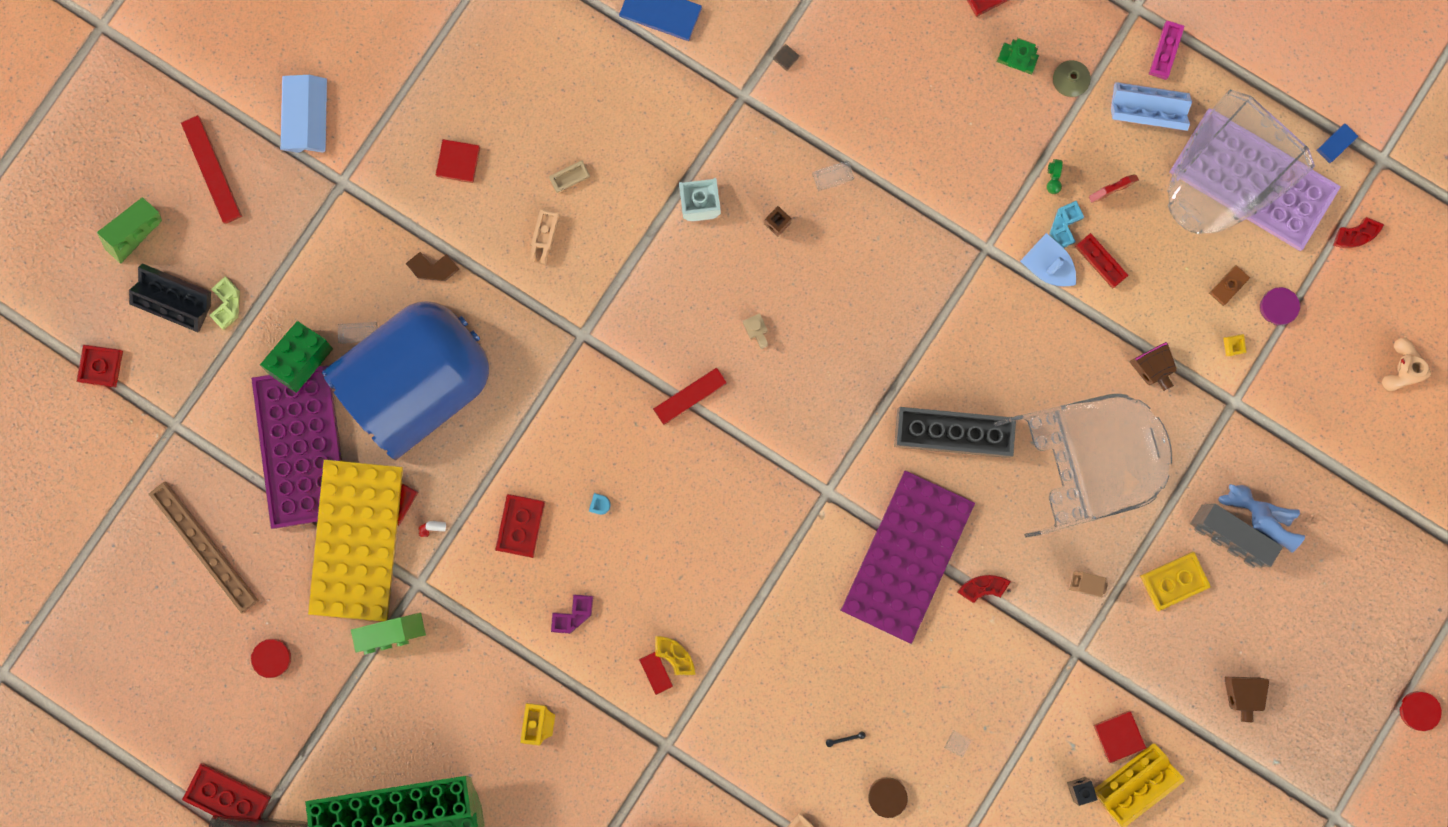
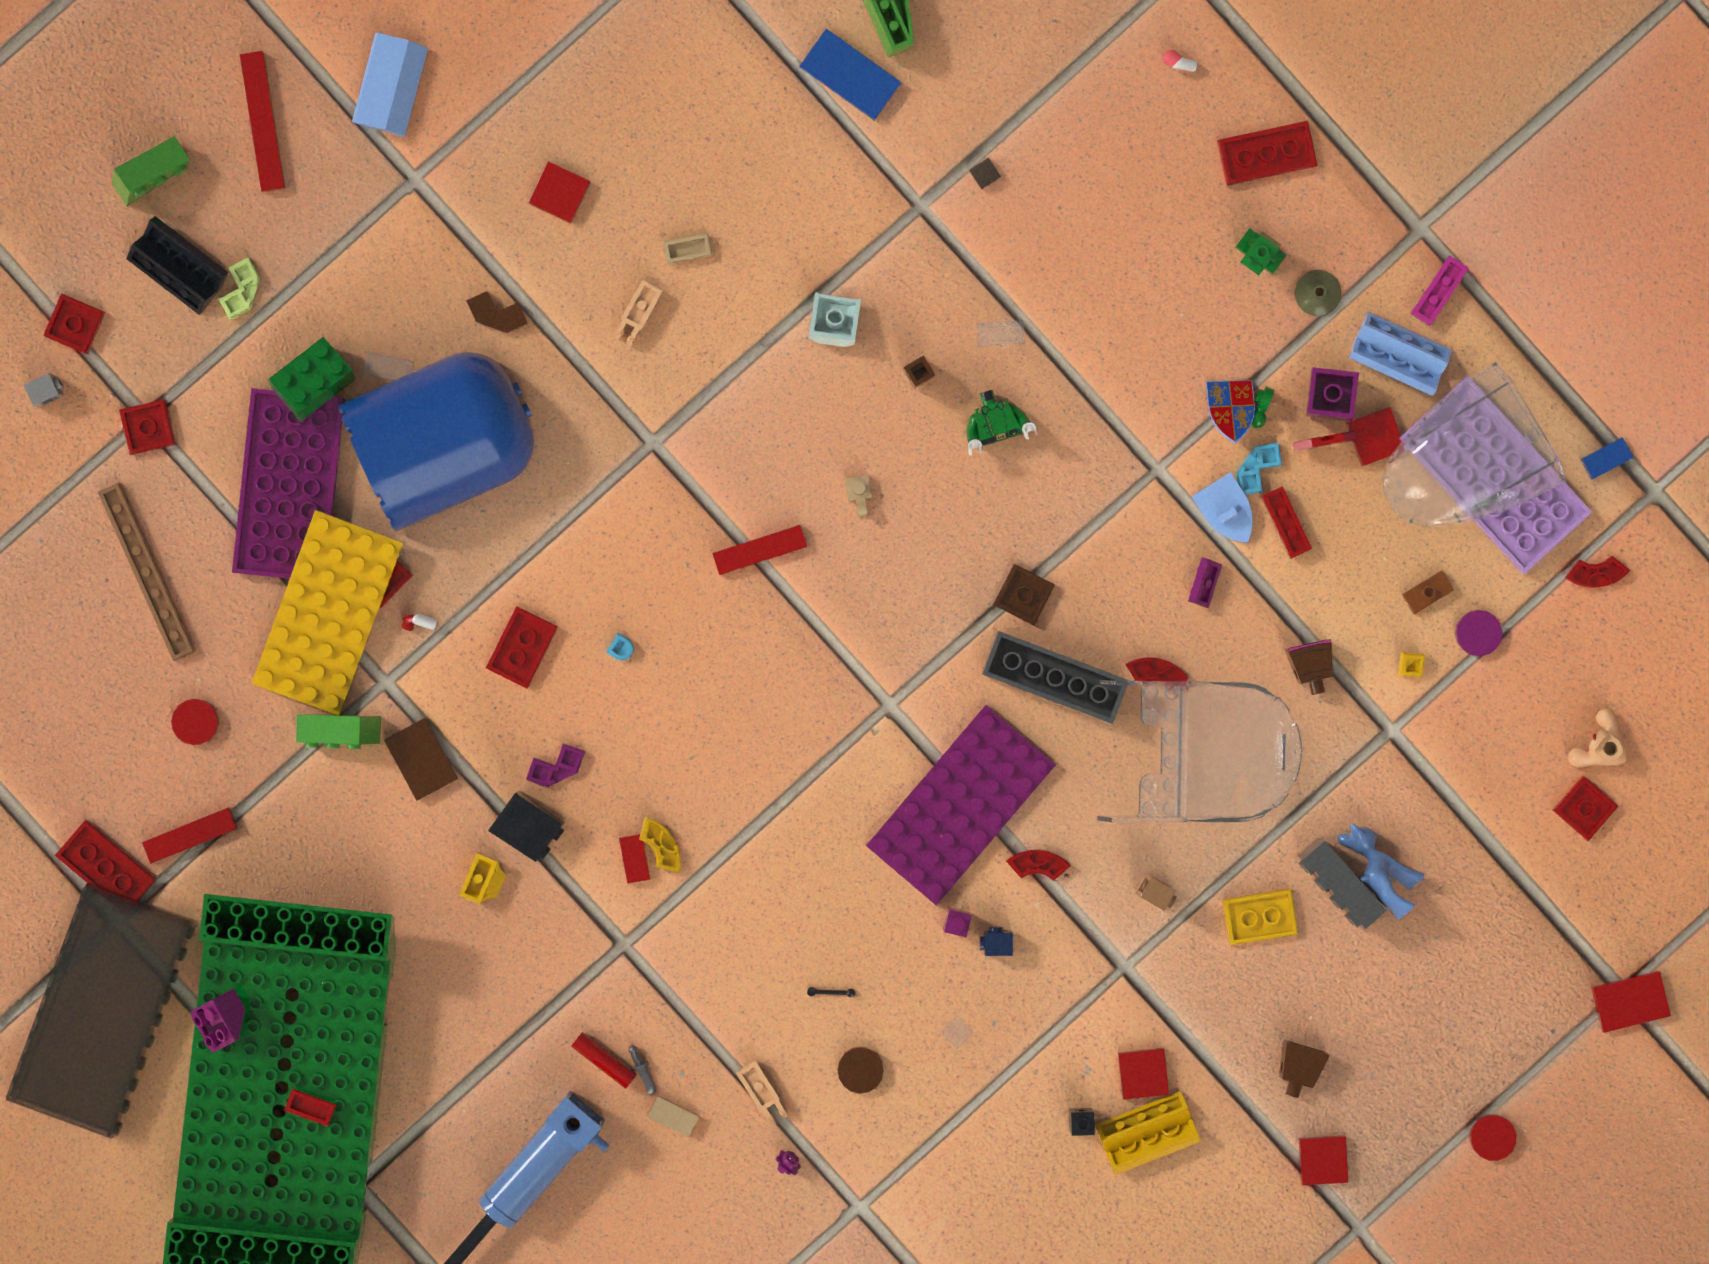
camera: 10 degrees right, 5 degrees up
none -> light grey brick [23,373,64,408]
none -> red tile [119,399,176,455]
none -> red tile [142,807,238,864]
none -> reddish brown tile [384,718,458,801]
none -> black slope [488,791,565,862]
none -> magenta brick [943,907,972,938]
none -> green torso [966,390,1038,455]
none -> dark blue brick [979,927,1013,956]
none -> reddish brown tile [993,564,1055,626]
none -> red tile [1125,657,1189,691]
none -> magenta plate [1188,557,1222,608]
none -> shield [1206,380,1255,444]
none -> red tile [1299,1135,1348,1186]
none -> magenta brick [1306,367,1359,422]
none -> red tile [1346,407,1406,467]
none -> red tile [1552,776,1619,841]

